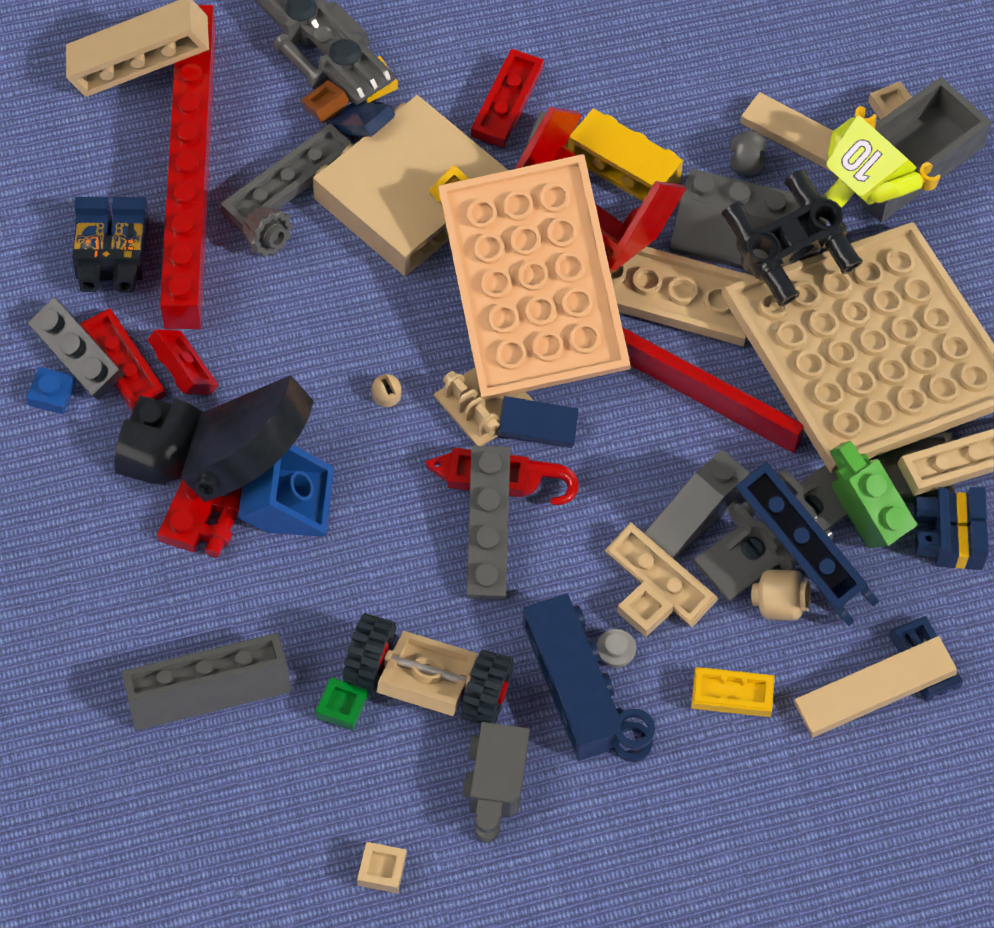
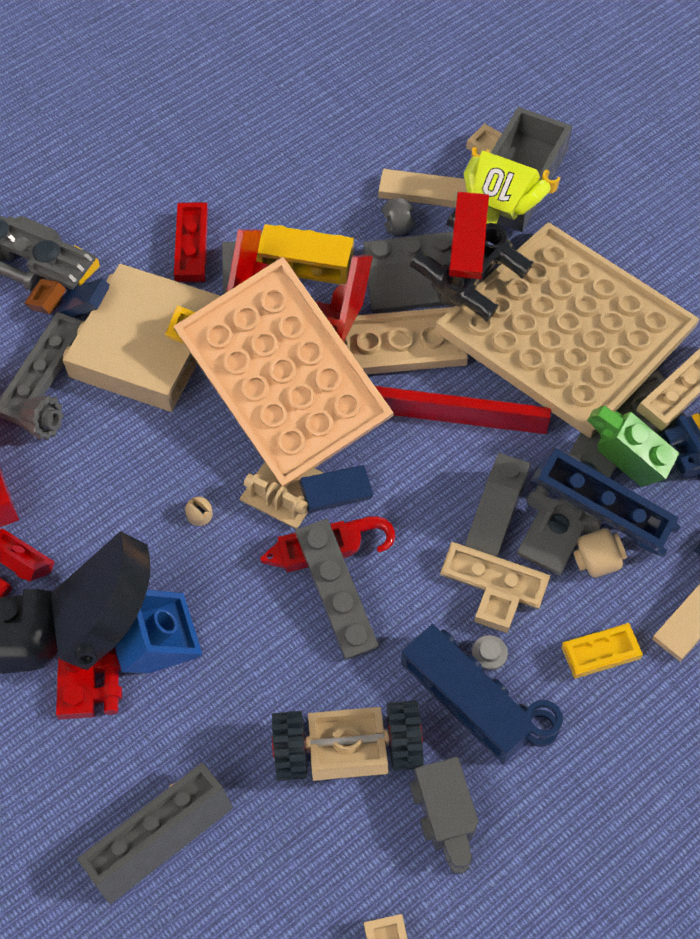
camera: 20 degrees left, 0 degrees up
green plate [316,677,368,731] -> none
none -> red tile [449,192,489,279]

